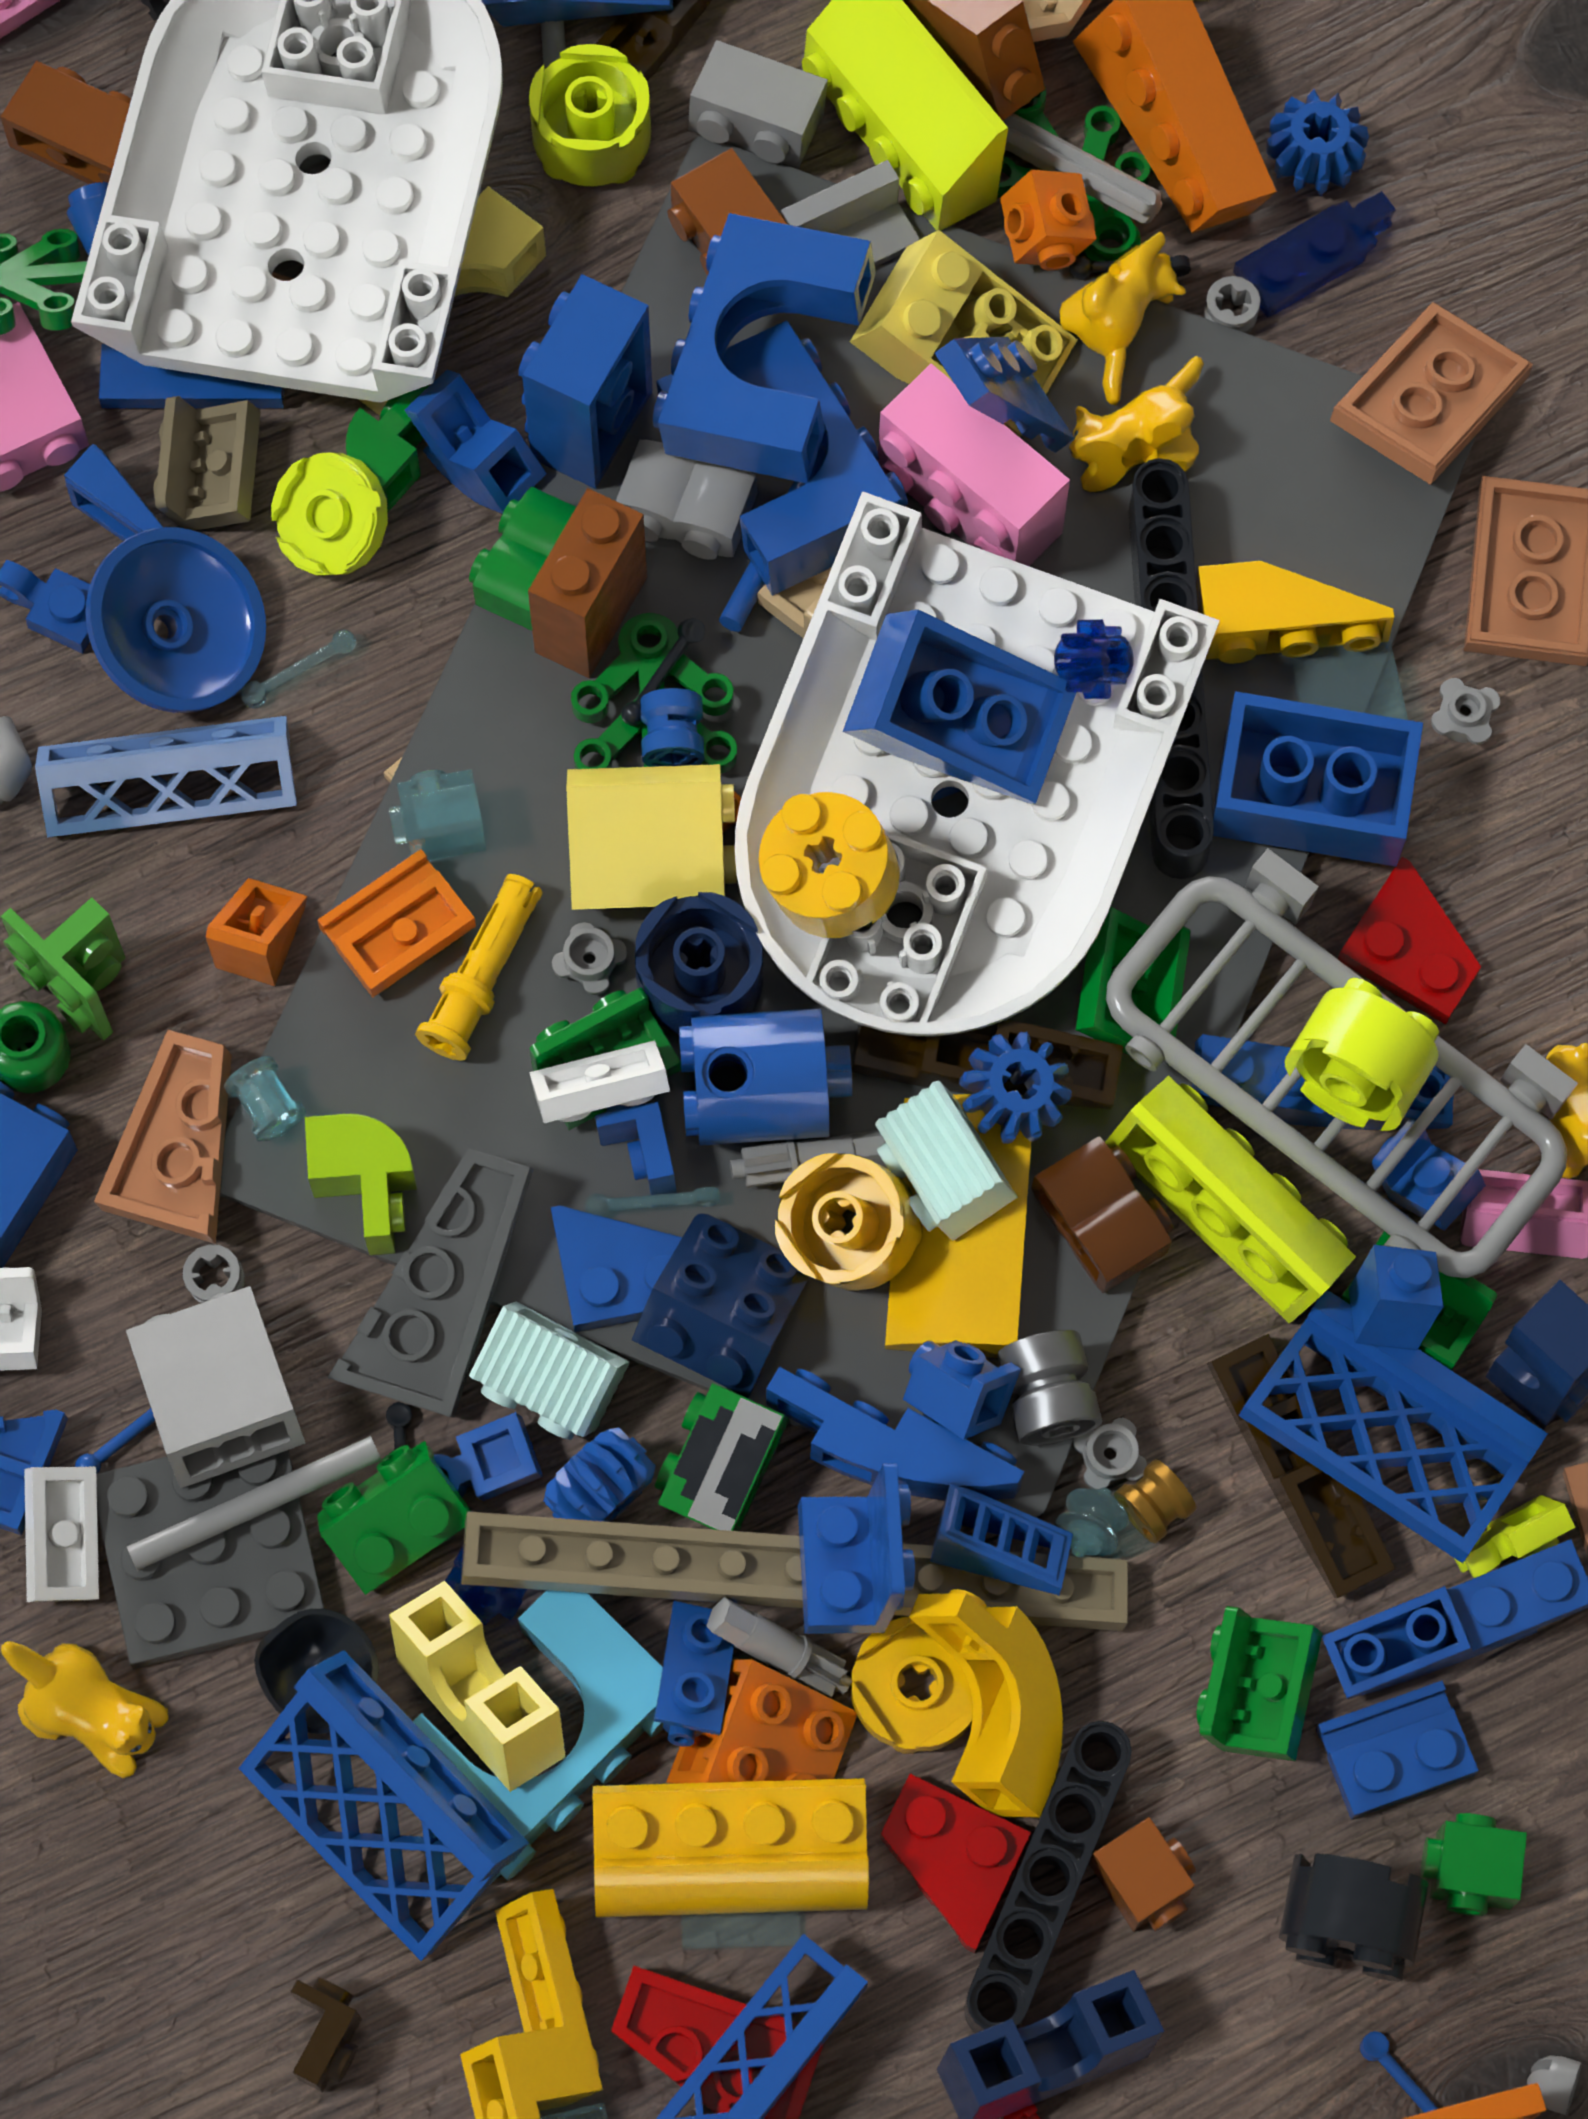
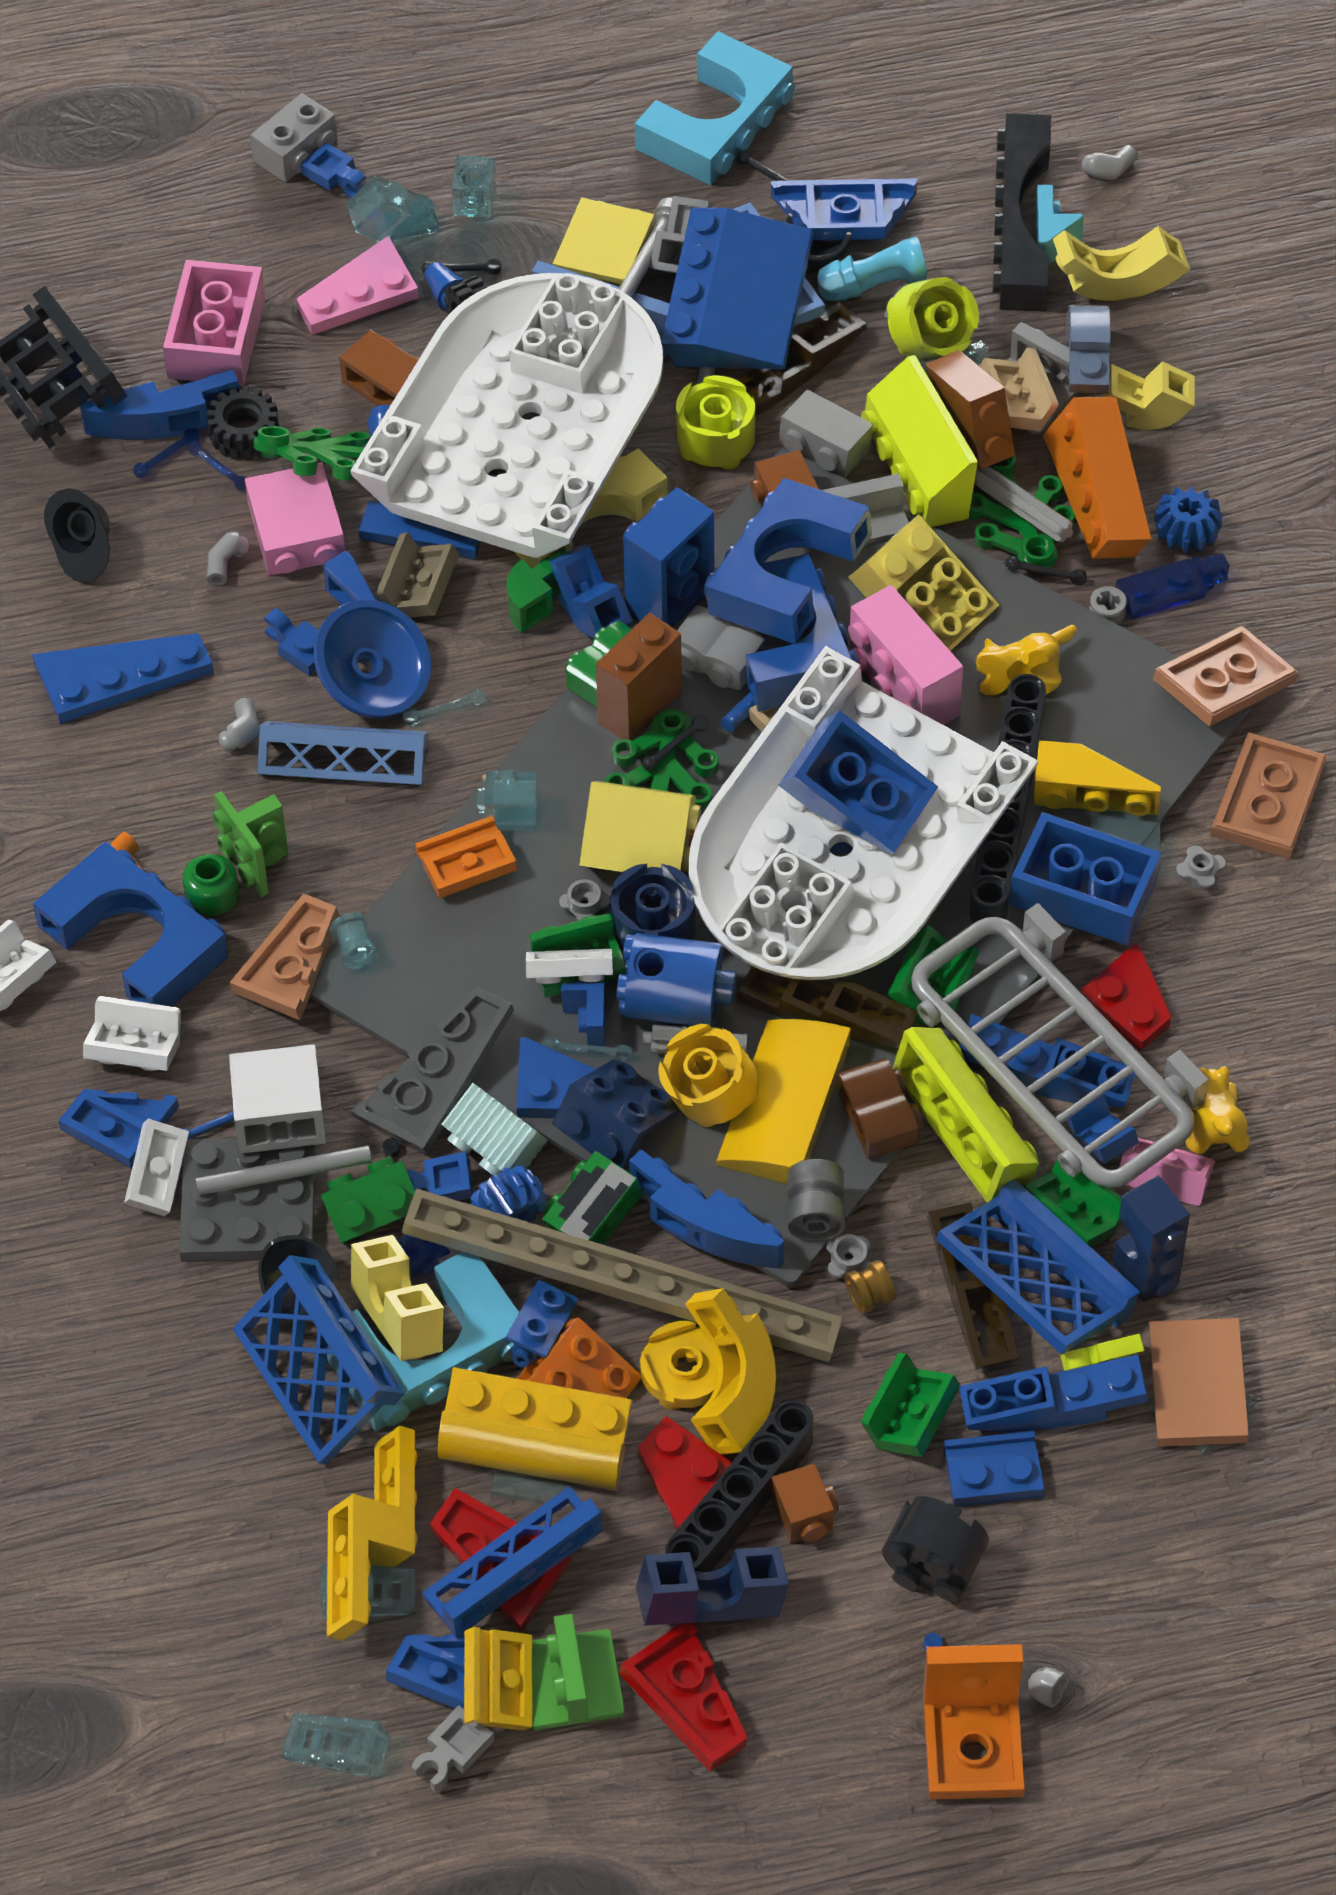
camera: 15 degrees right, 15 degrees down
yellow animal [1,1641,169,1779] -> none
light grey bush [183,1244,245,1303] -> none
orange slope [206,878,307,986] -> none
neon yellow tile [271,452,388,576] -> none
dark brown bracket [290,1977,362,2093] -> none
lime brick [305,1114,417,1256] -> none
yellow pin [415,874,543,1061] -> none
blue wheel [640,688,705,767] -> none
light grey piece [706,1597,852,1697] -> none
yellow brick [759,792,900,938] -> none
blue bracket [798,1463,915,1634] -> none
light aqua brick [875,1081,1018,1241] -> none
blue brick [903,1340,1021,1440] -> none
blue slope [930,1484,1073,1595] -> none
blue wing [935,337,1075,453] -> none
blue gear [959,1032,1072,1144] -> none
orange brick [1000,170,1096,271] -> none
clear blue gear [1054,619,1134,699] -> none
clear light blue wheel [1055,1487,1129,1557] -> none
yellow animal [1059,231,1186,406] -> none
neon yellow brick [1285,978,1439,1131] -> none
blue brick [1349,1245,1443,1350] -> none
green brick [1421,1813,1527,1916] -> none

